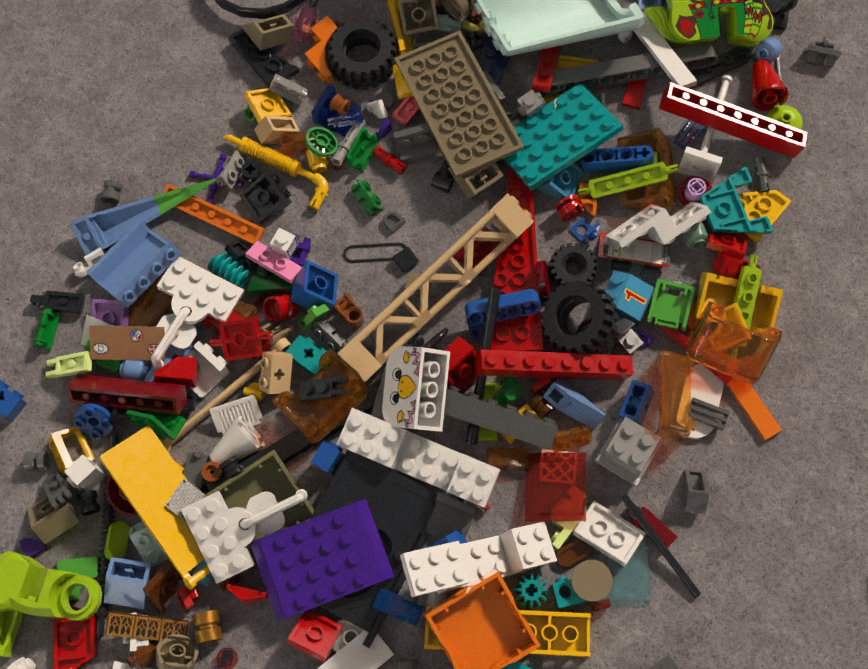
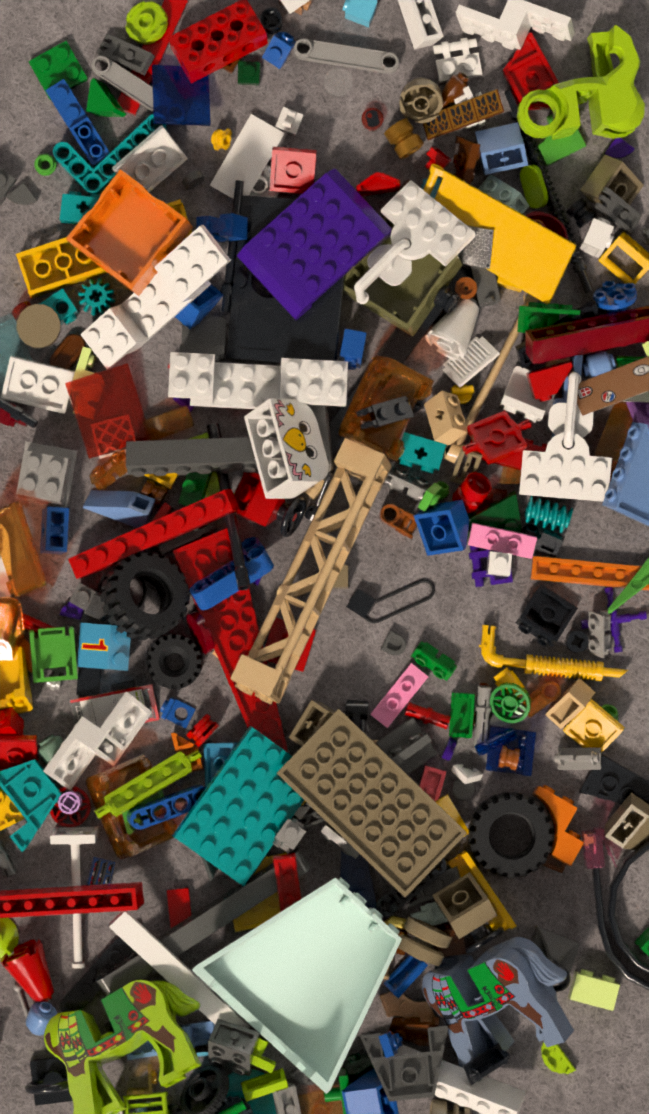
camera: 155 degrees right, 15 degrees up
none -> bright pink plate [370,663,428,728]

